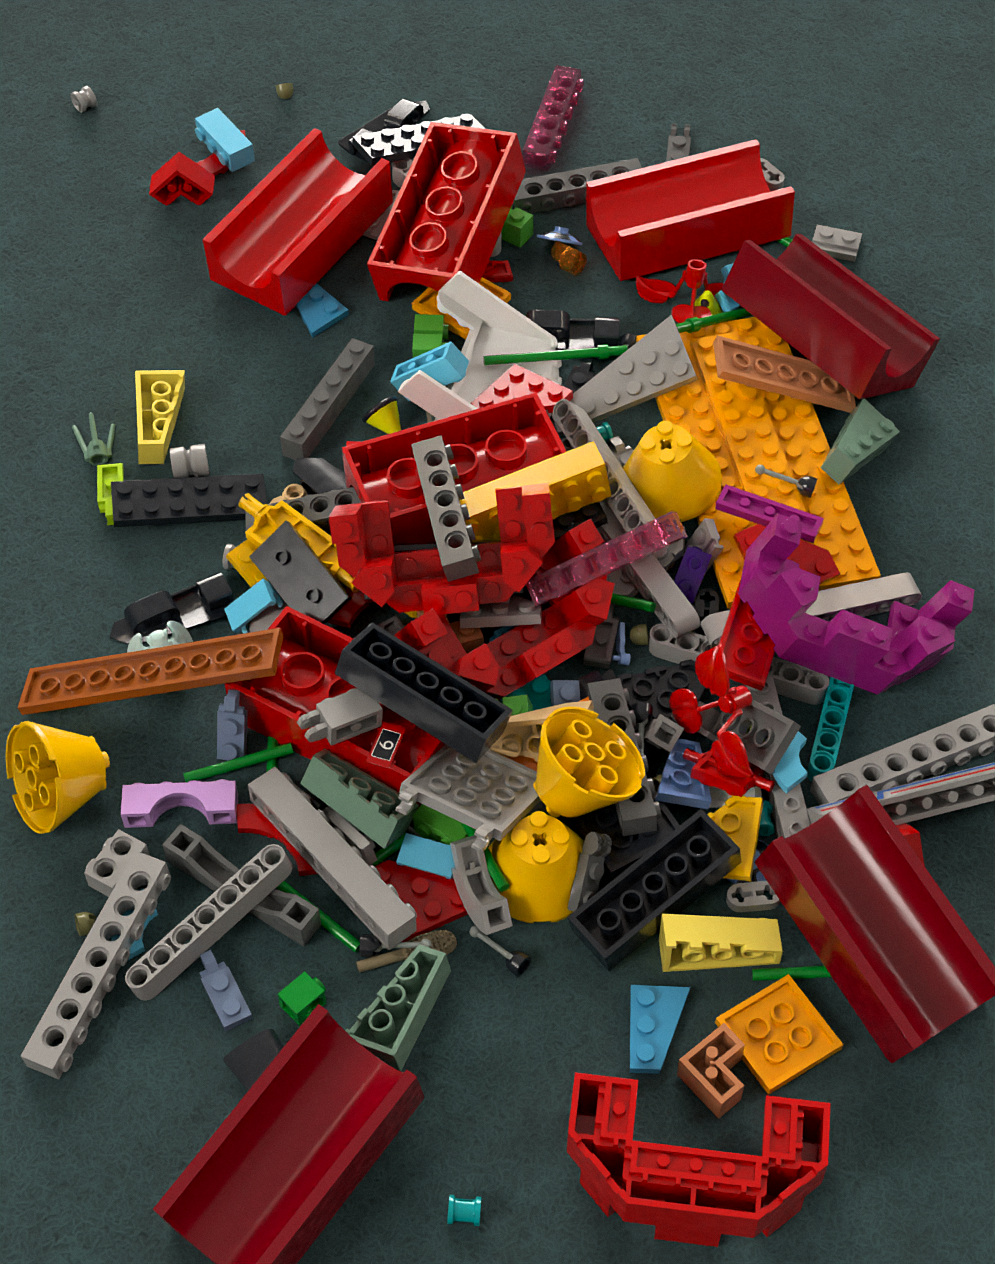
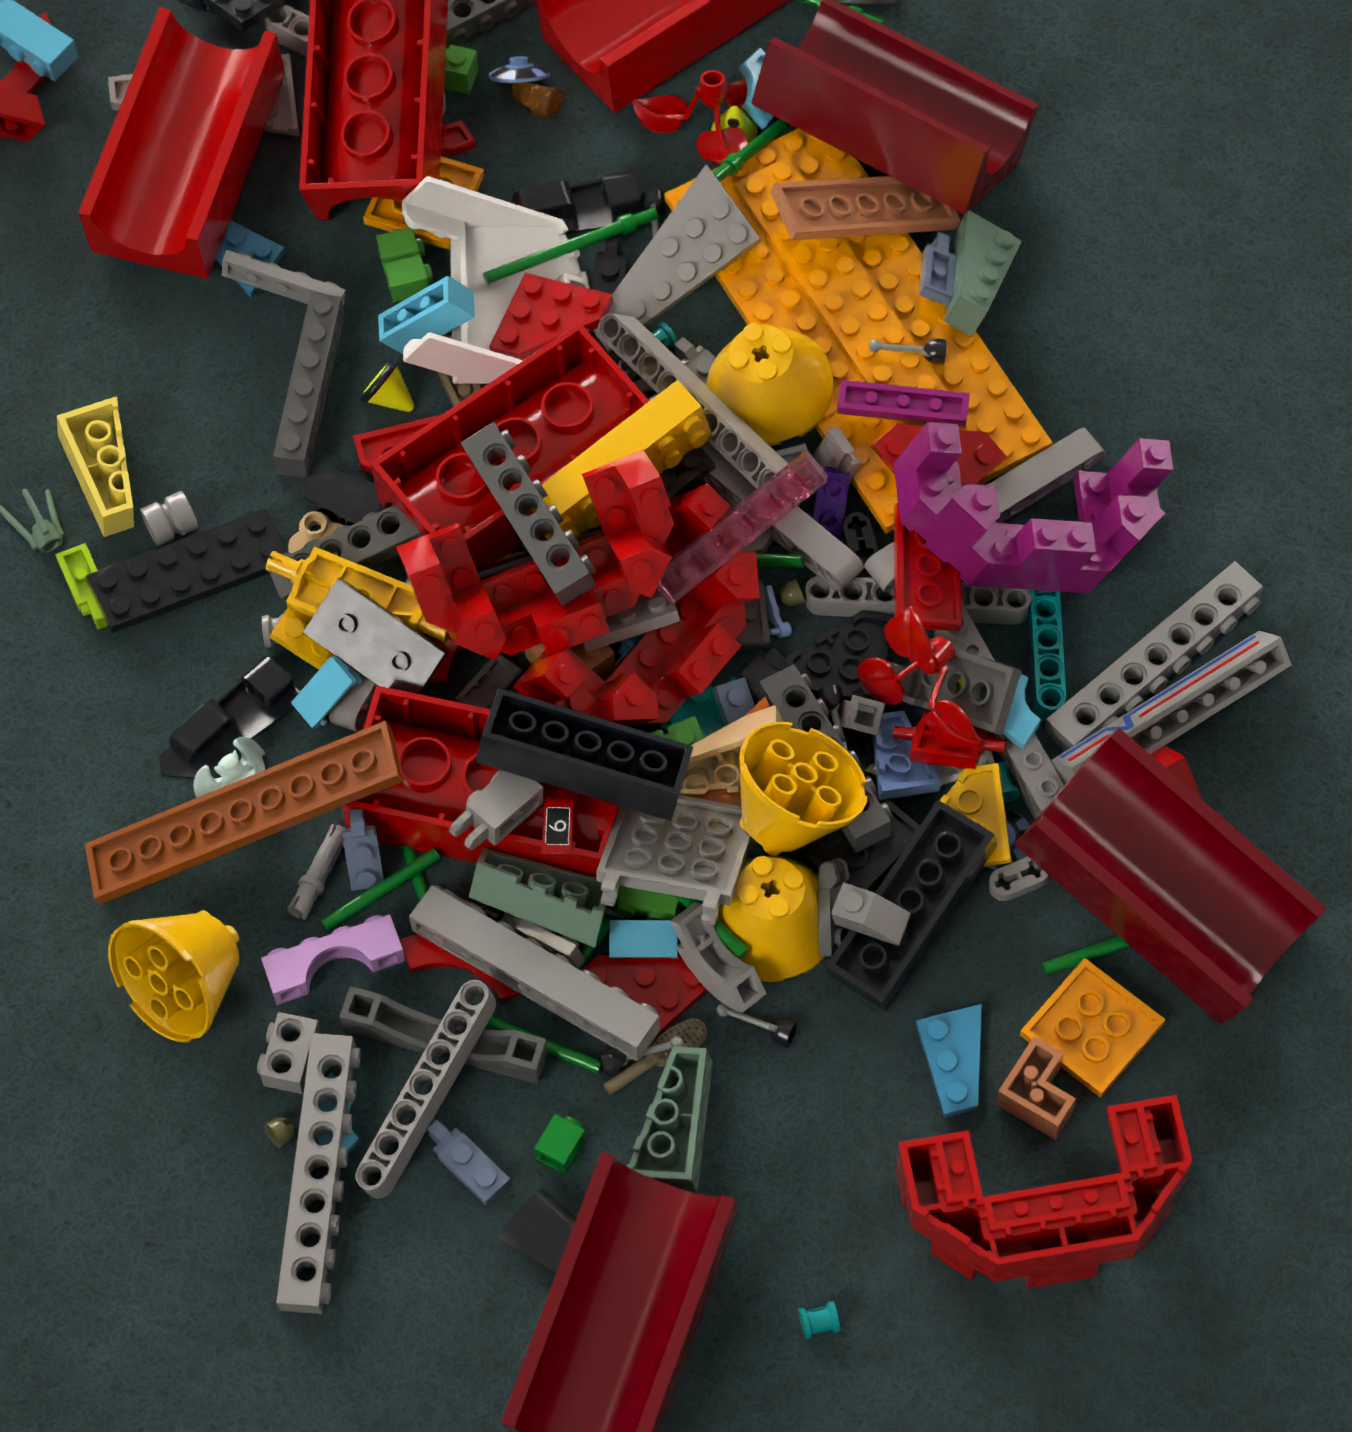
camera: 15 degrees left, 10 degrees up
light yellow wedge [659,914,783,972] -> none
none -> light grey plate [222,250,345,306]
none -> light grey pin [287,824,346,919]
none -> light grey slope [831,882,911,946]
none -> sand blue hinge [918,232,957,306]

